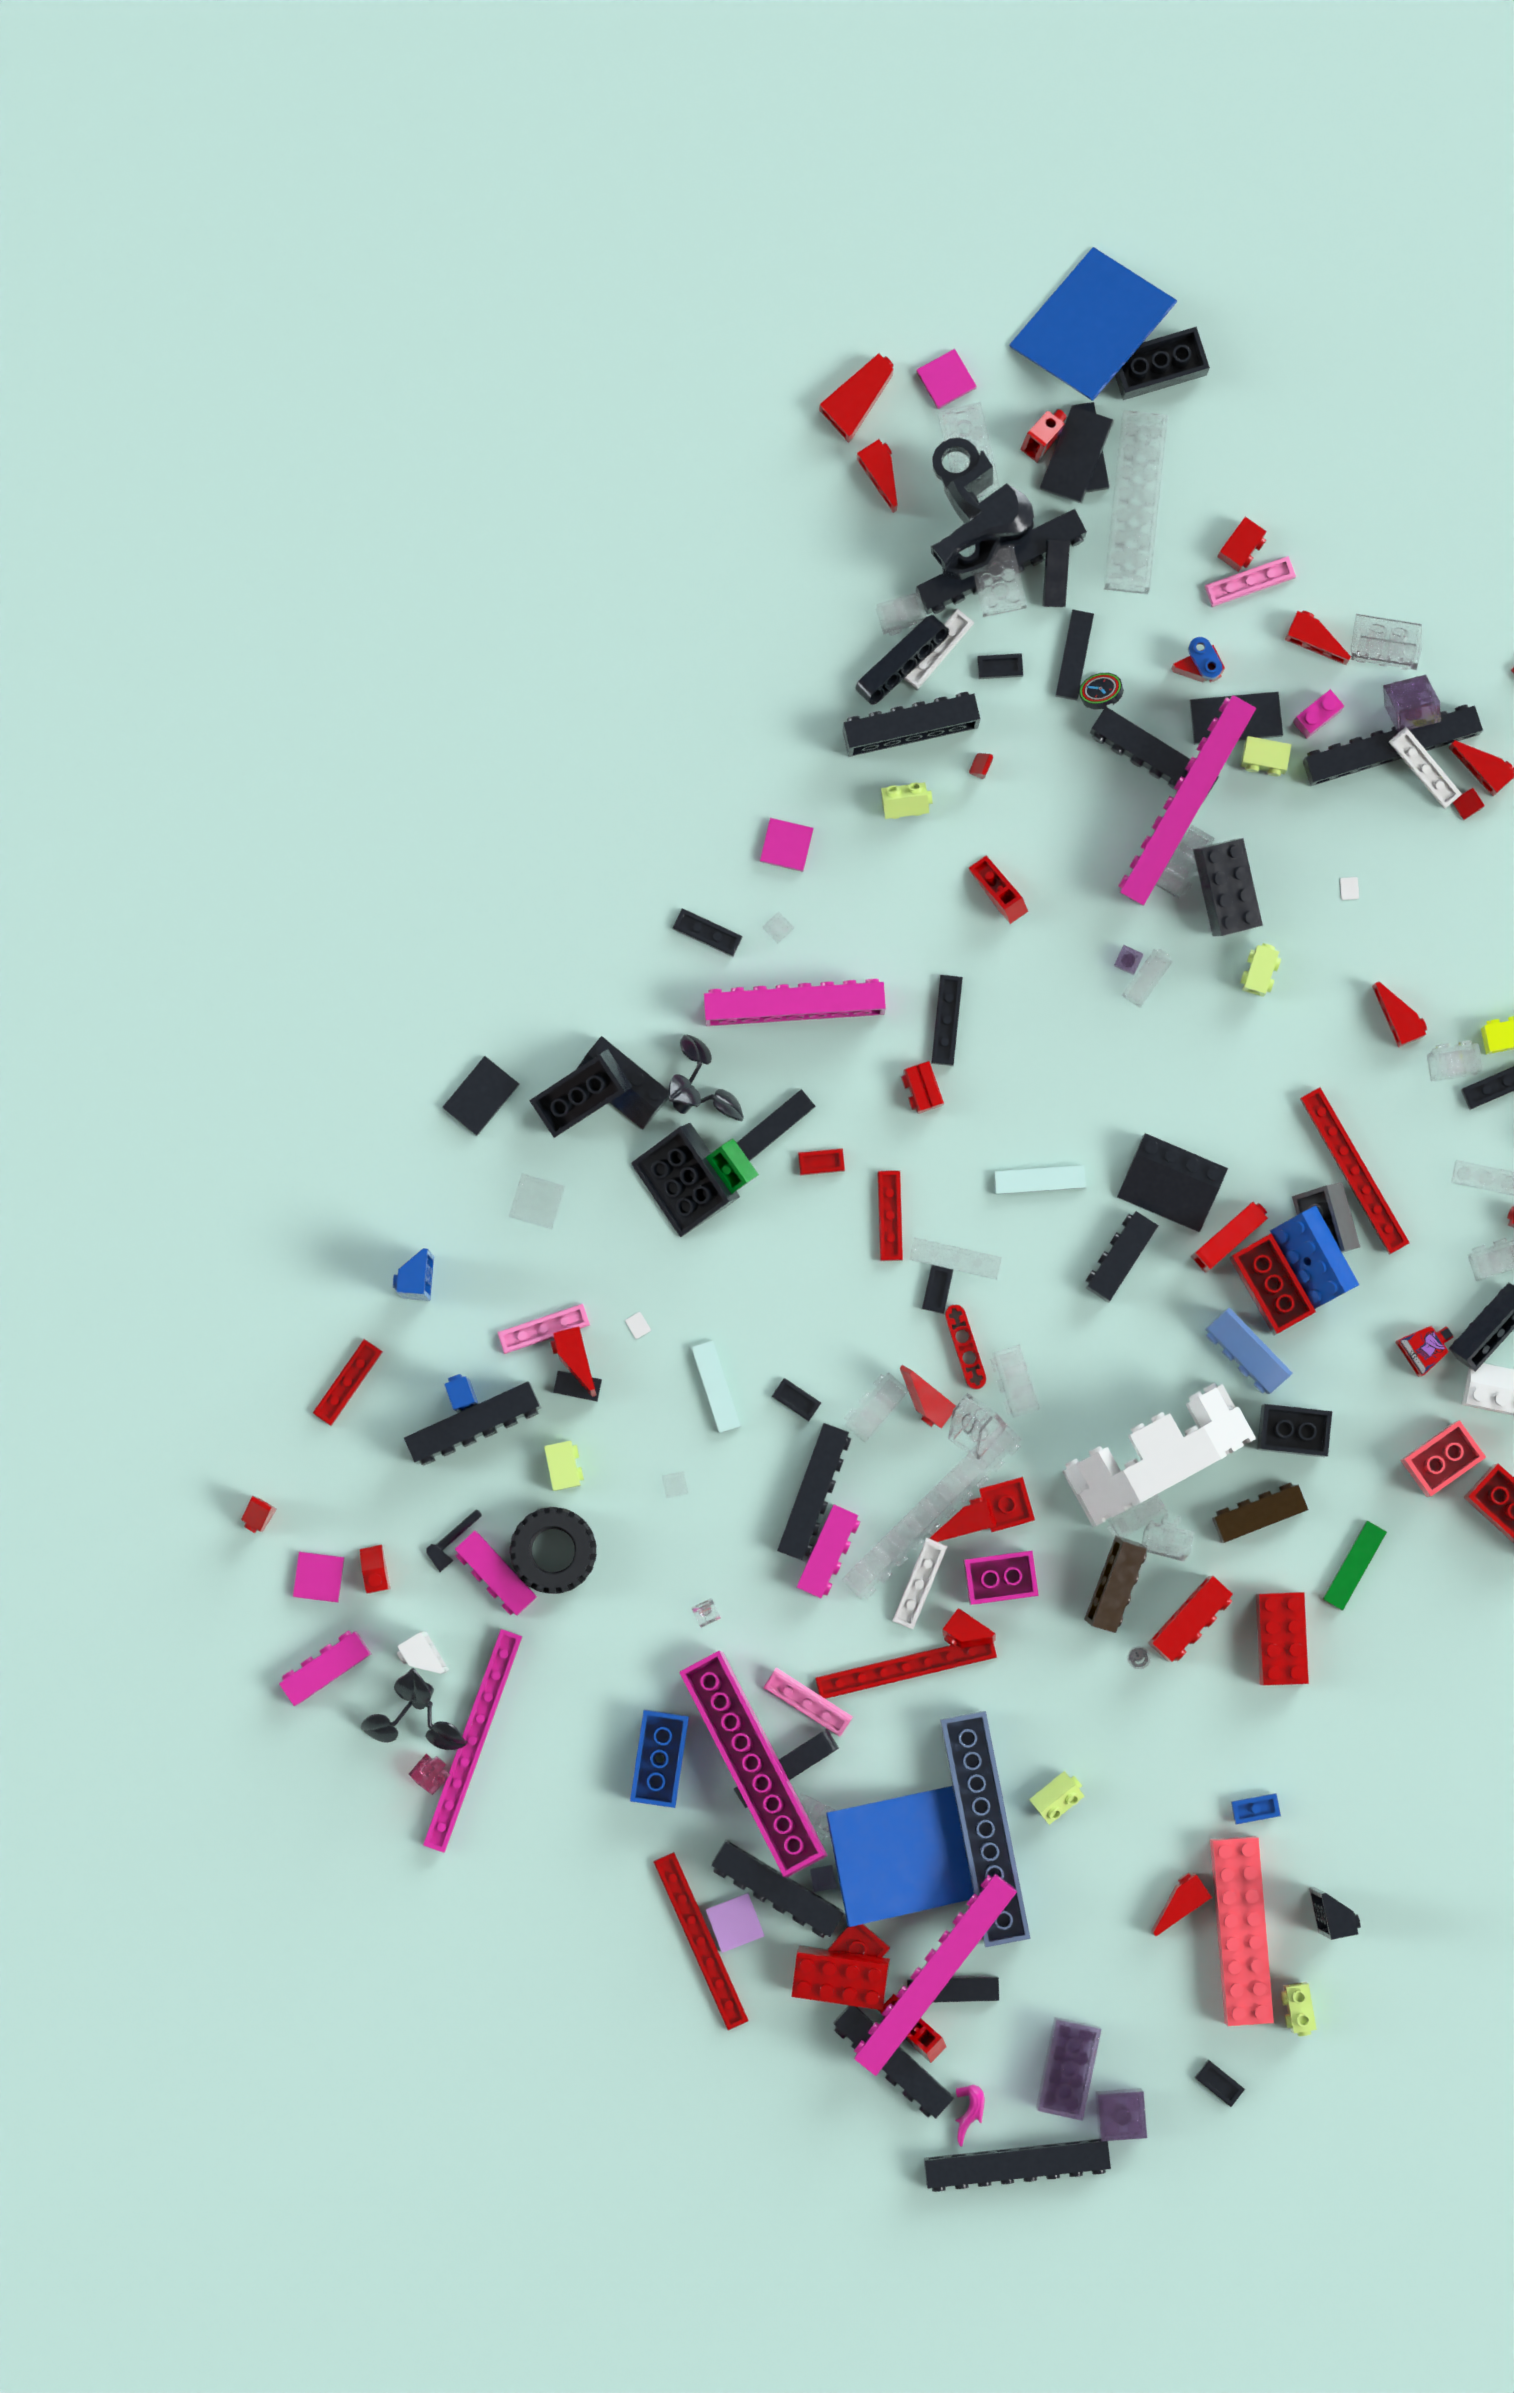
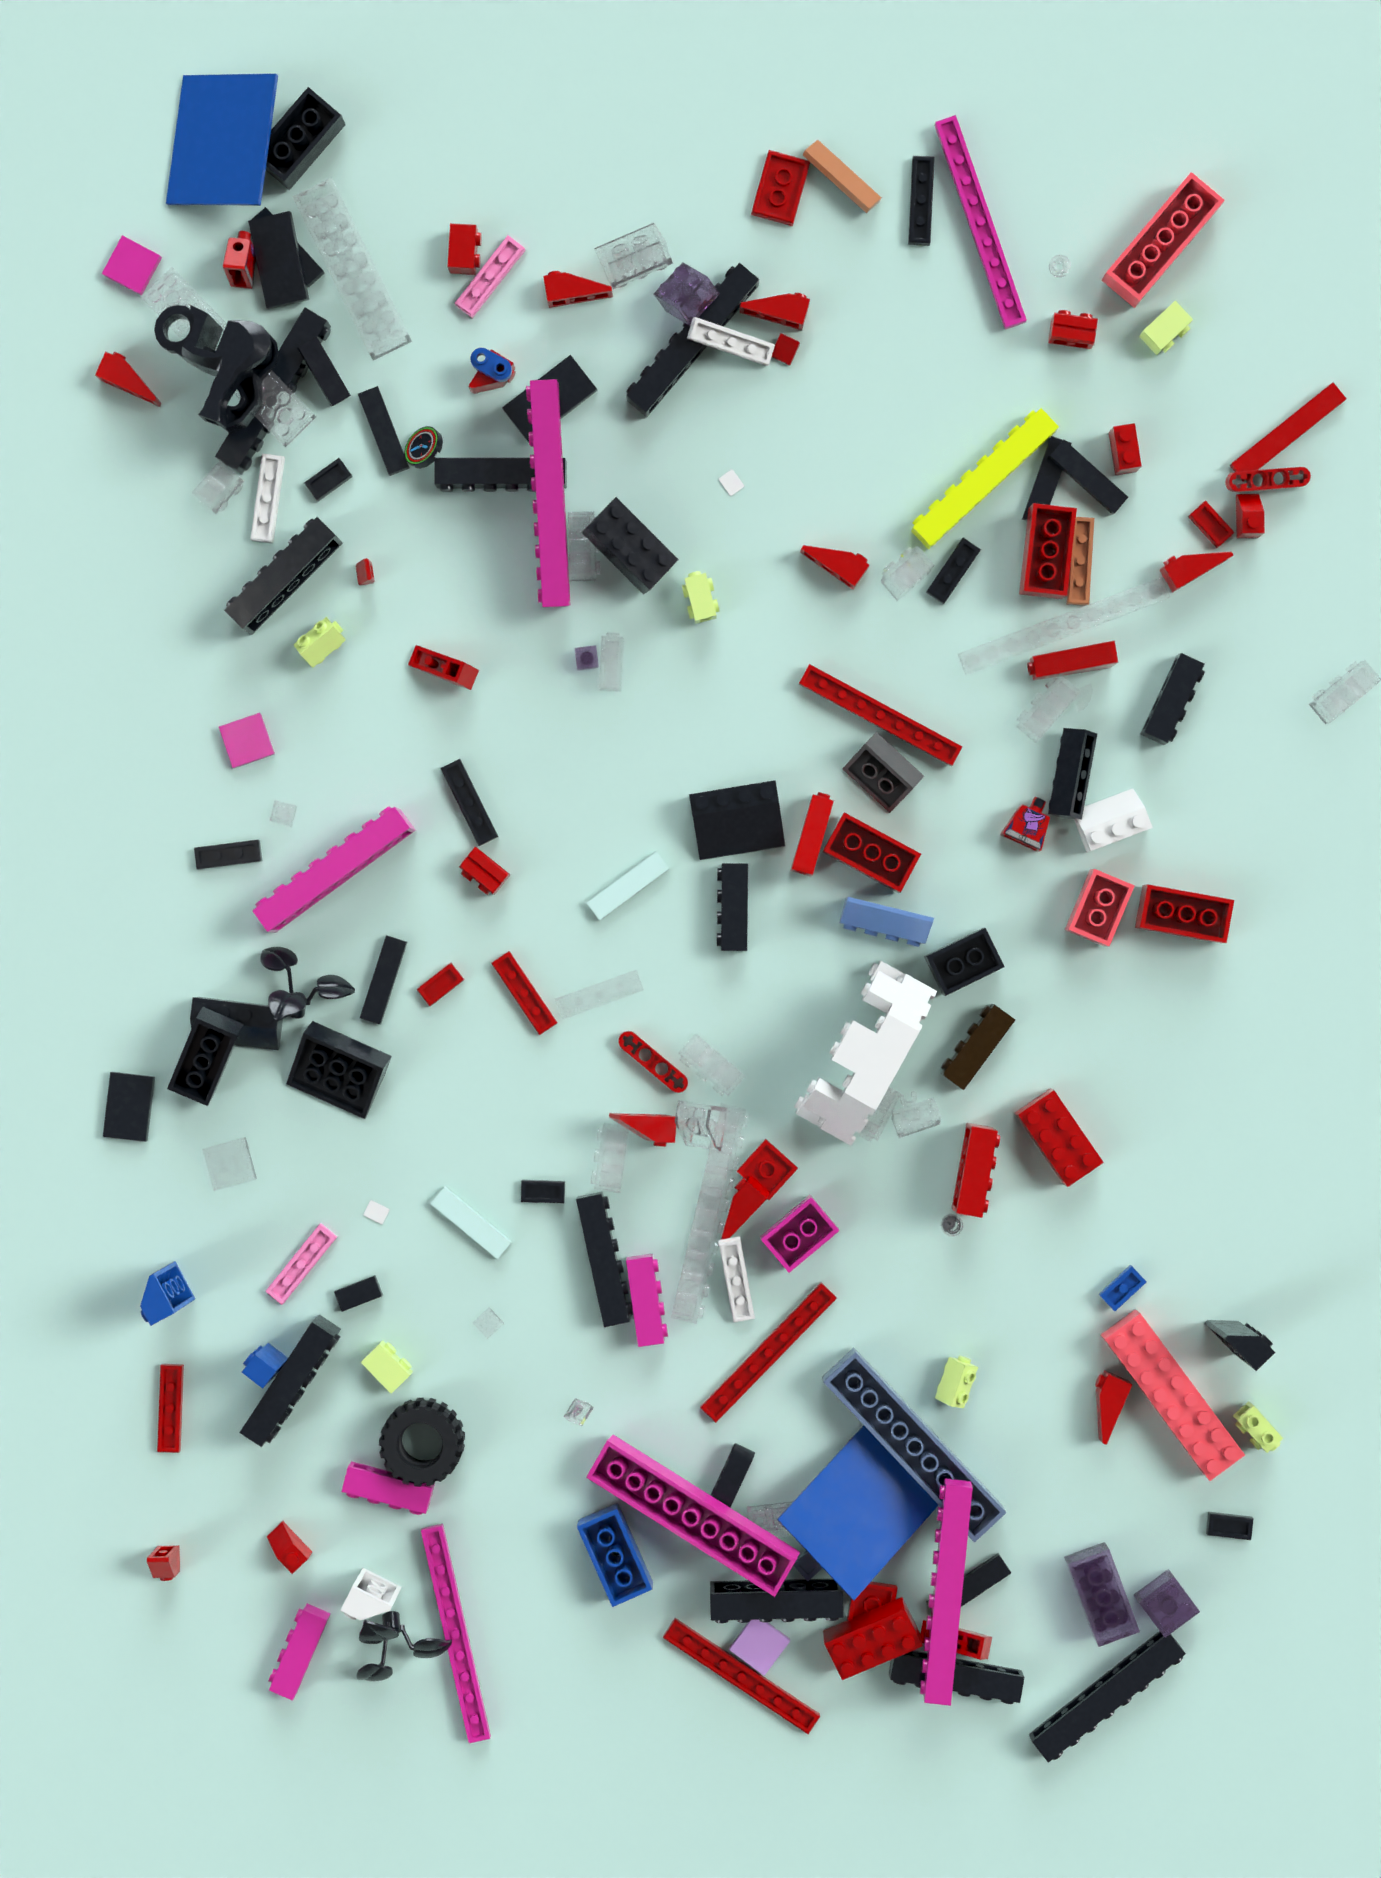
camera: 30 degrees left, 5 degrees up
dark pink tile [293,1552,345,1603] -> none
clear pink brick [409,1753,451,1795] -> none
black piece [426,1509,482,1572] -> none
red slope [550,1326,596,1397] -> none
green brick [706,1139,759,1194] -> none
bright pink tile [763,1668,853,1737] -> none
red slope [819,353,894,443] -> none
black beam [855,615,950,705] -> none
black tile [922,1265,953,1314] -> none
red slope [942,1608,996,1649] -> none
dark pink piece [955,2085,985,2147] -> none
dark brown brick [1084,1535,1147,1633] -> none
yellowish green brick [1240,736,1292,776] -> none
blue brick [1270,1206,1359,1309] -> none
dark pink brick [1293,689,1344,739] -> none
green tile [1323,1521,1387,1611] -> none

